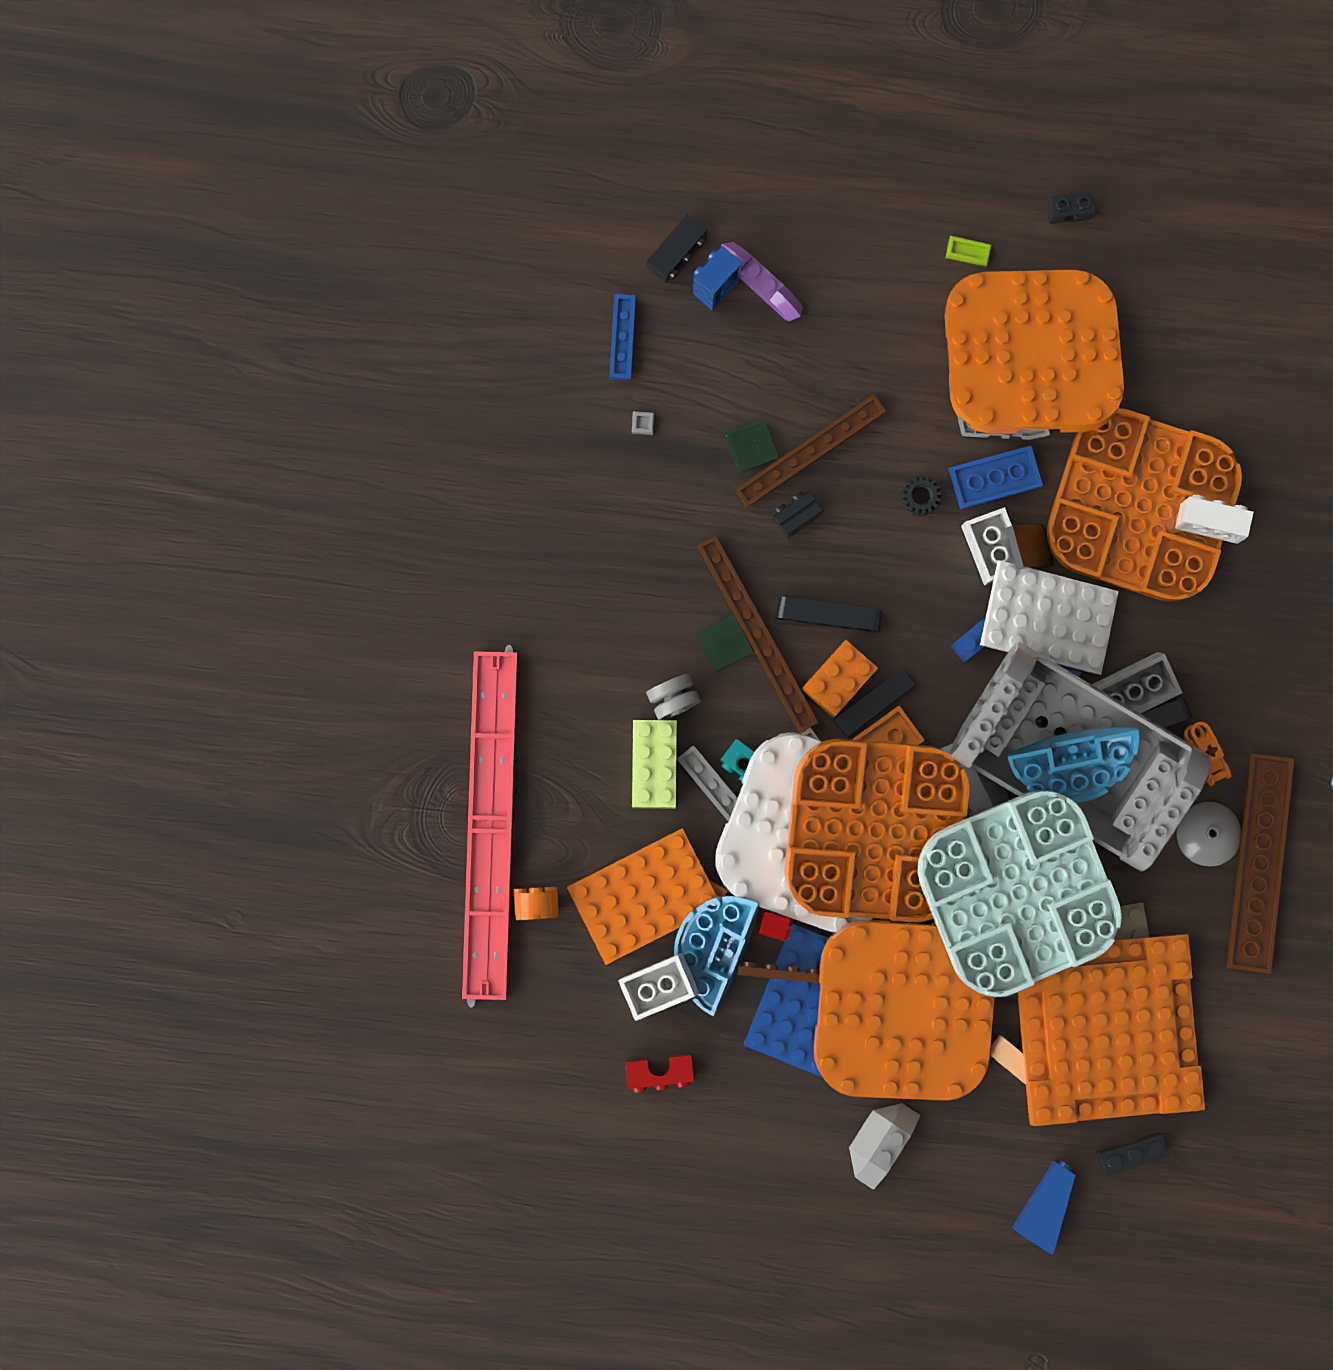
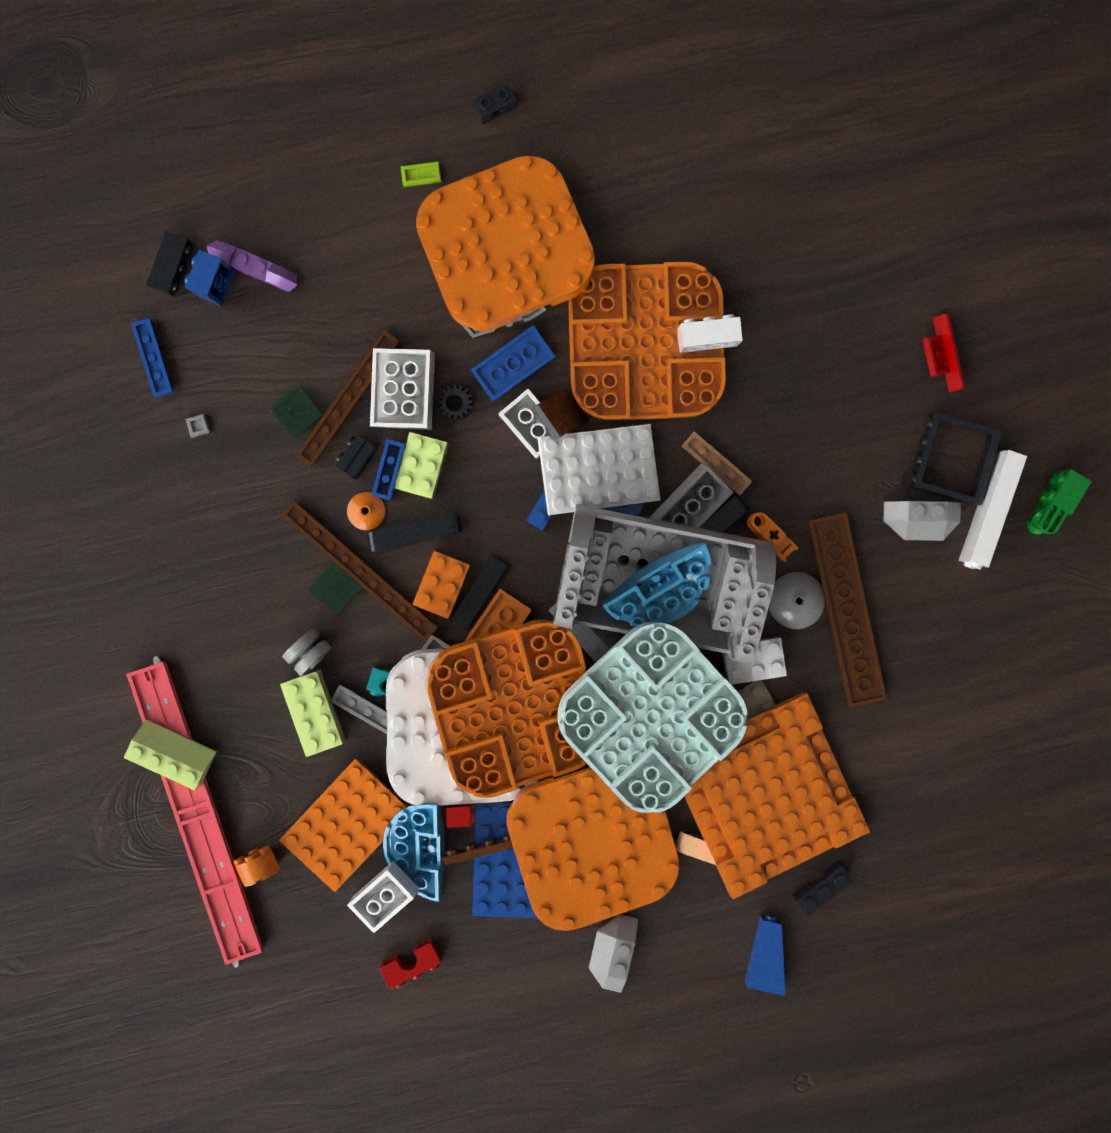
camera: 15 degrees left, 5 degrees up
none -> yellowish green slope [124,719,217,790]
none -> orange dish [347,492,386,530]
none -> white slope [370,348,435,430]
none -> blue brick [371,439,406,501]
none -> yellowish green brick [394,432,449,499]
none -> medium nougat plate [681,432,752,496]
none -> white brick [722,636,787,685]

